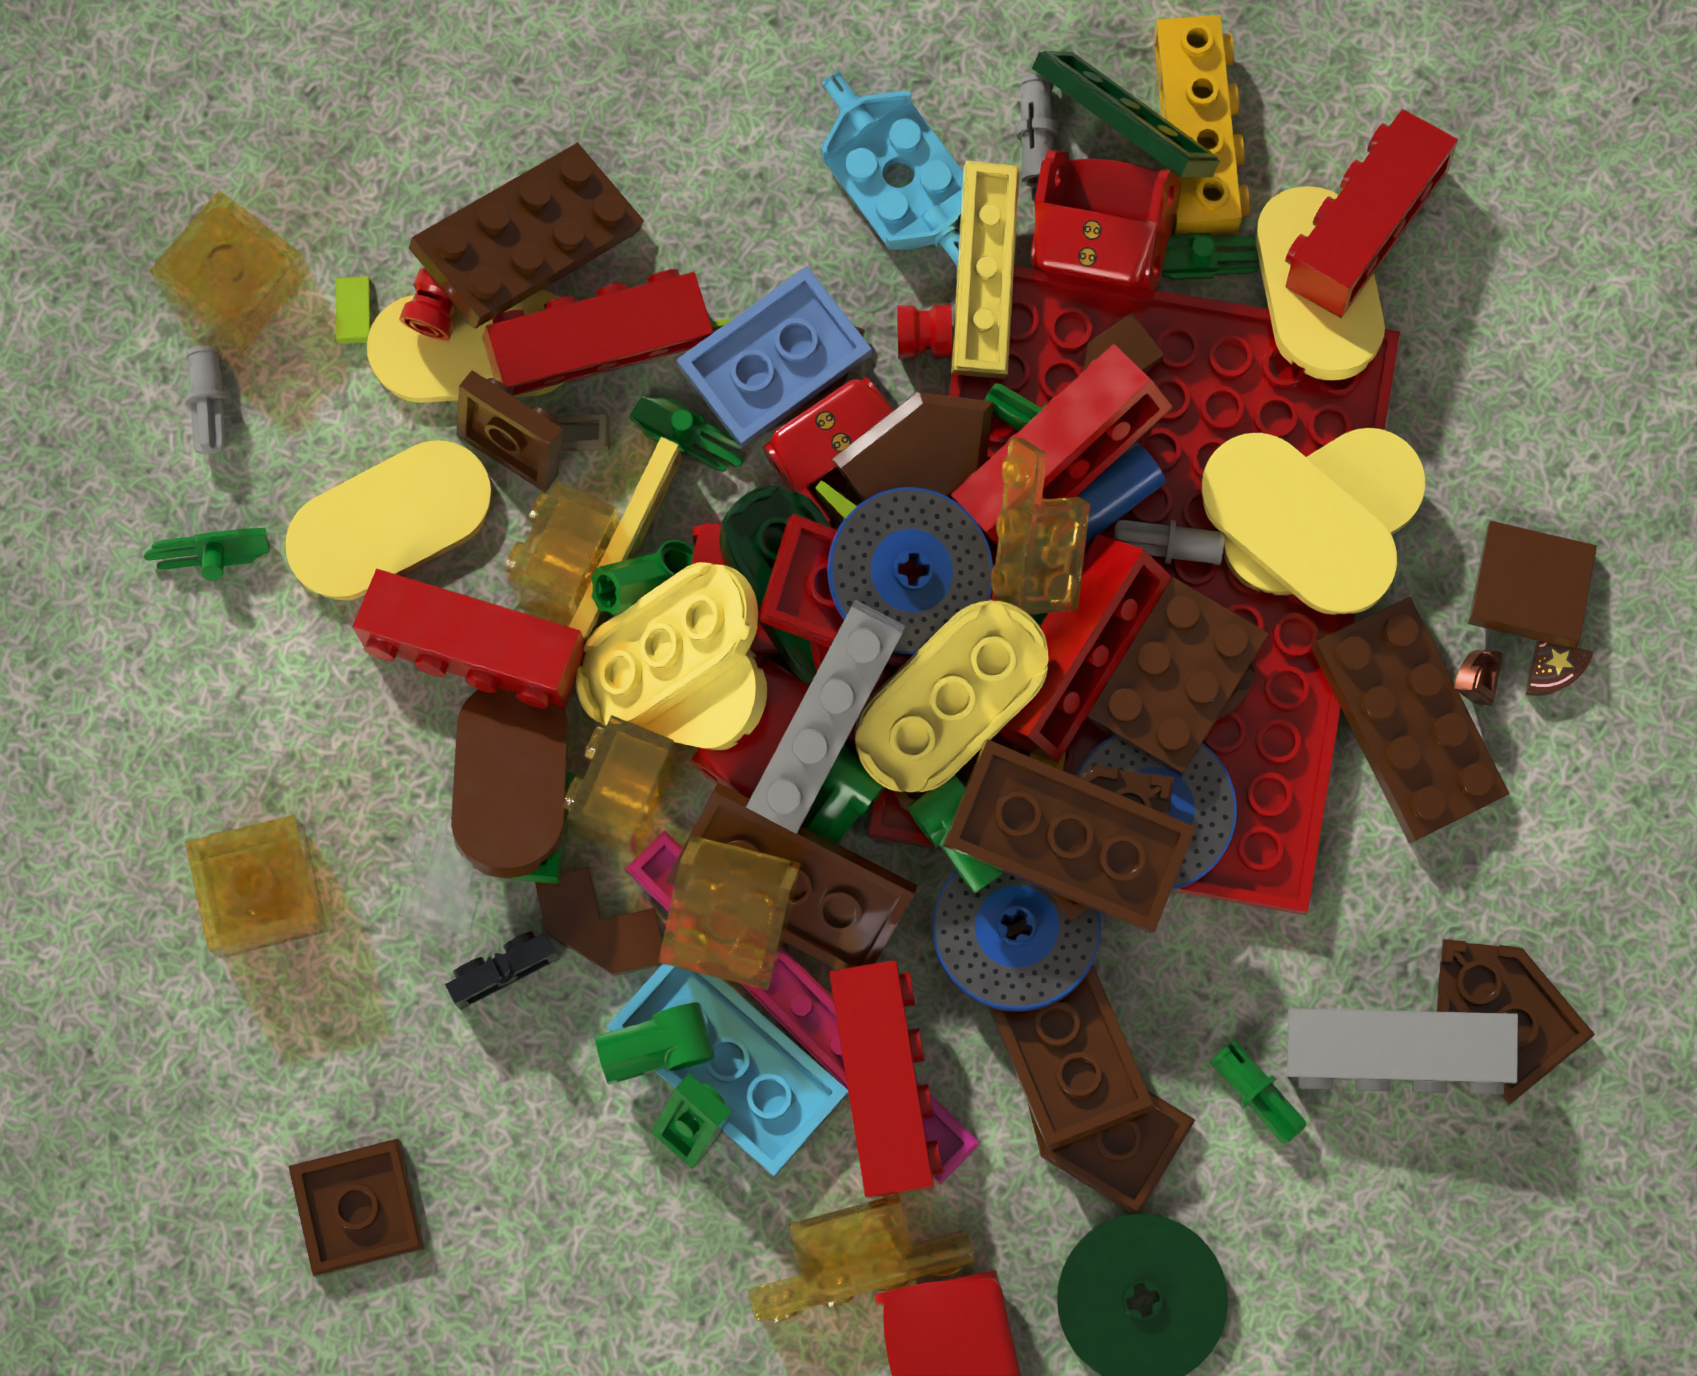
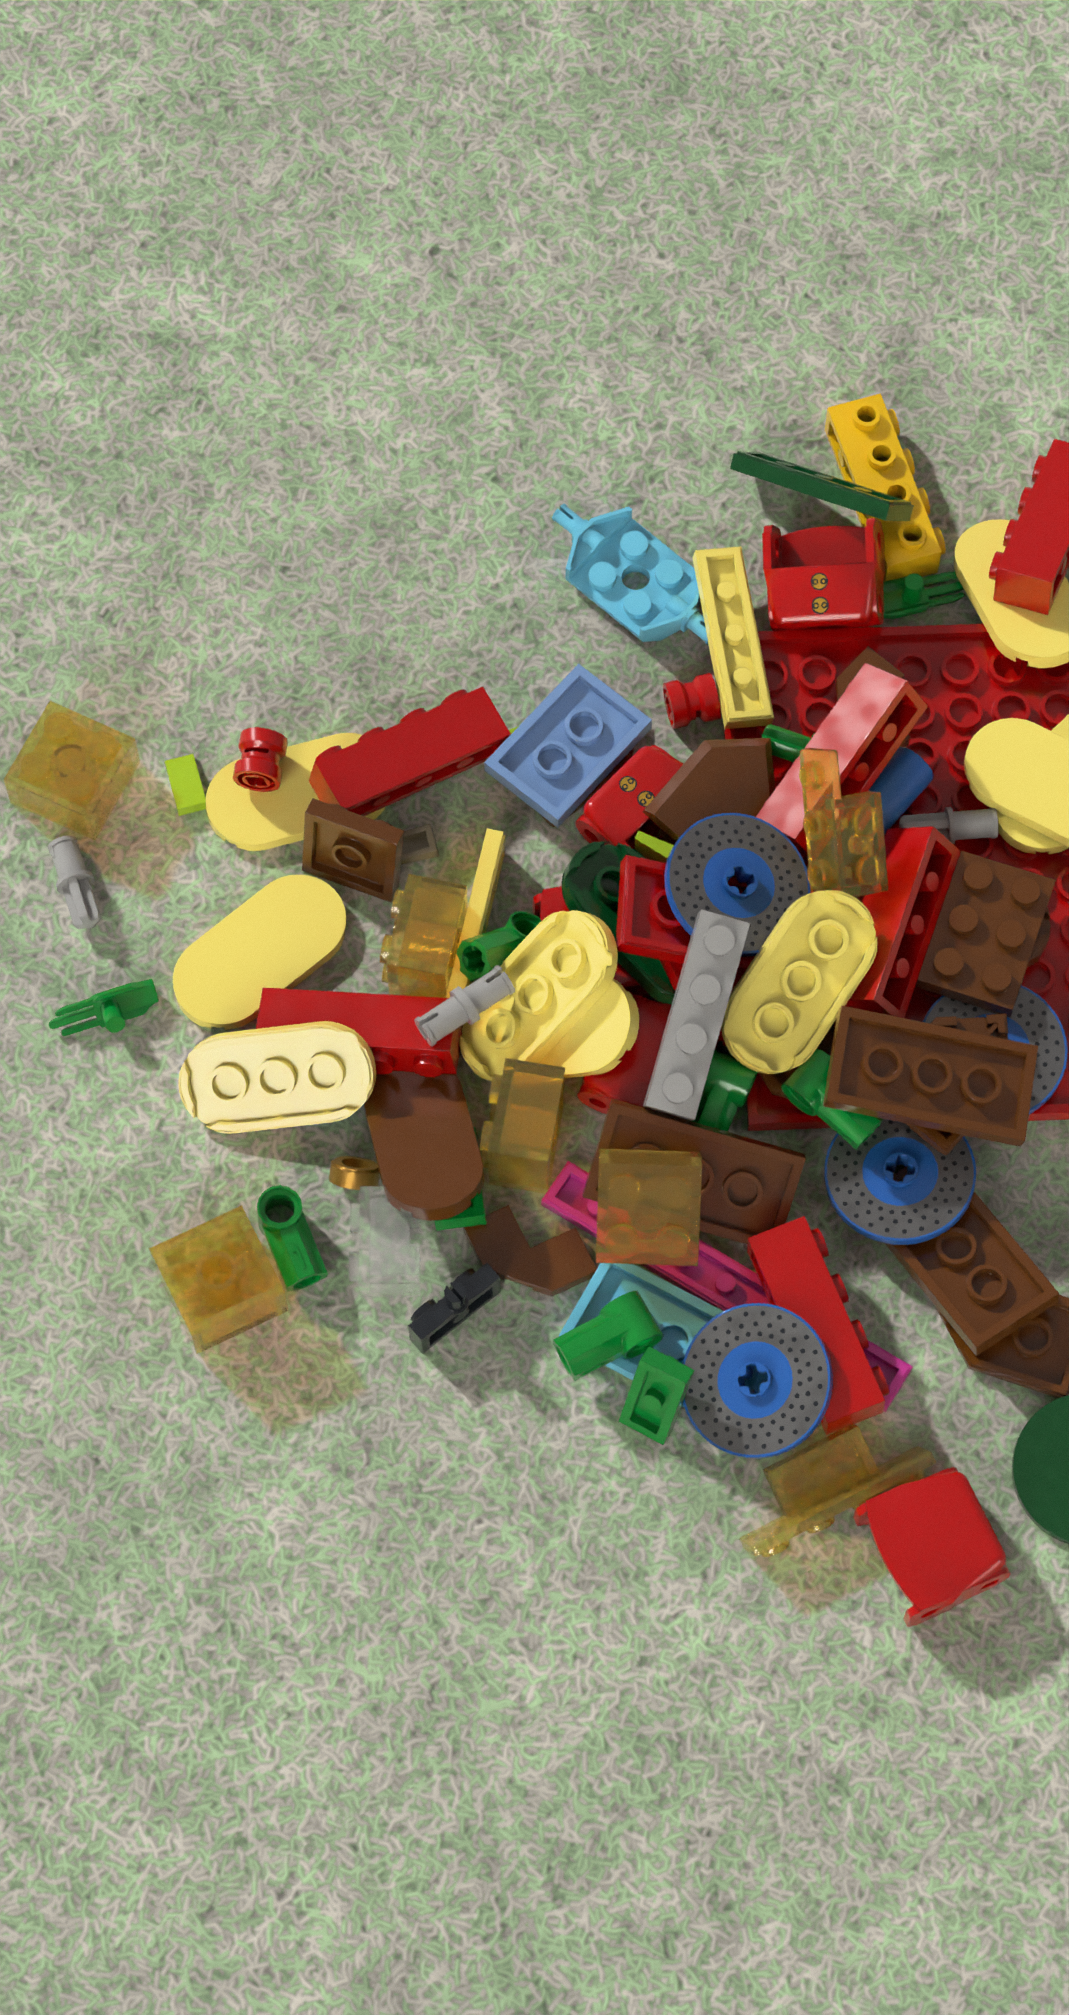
camera: 15 degrees left, 10 degrees down
reddish brown tile [289,1138,425,1277] -> none
reddish brown plate [409,142,644,329] -> none
green piece [629,395,743,472] -> none
light grey pin [1016,74,1059,187] -> none
none -> light yellow tile [178,1021,376,1134]
none -> green piece [257,1185,328,1292]
none -> pearl gold tile [329,1156,380,1190]
none -> light grey pin [414,965,515,1046]
none -> flat silver piece [682,1303,833,1459]

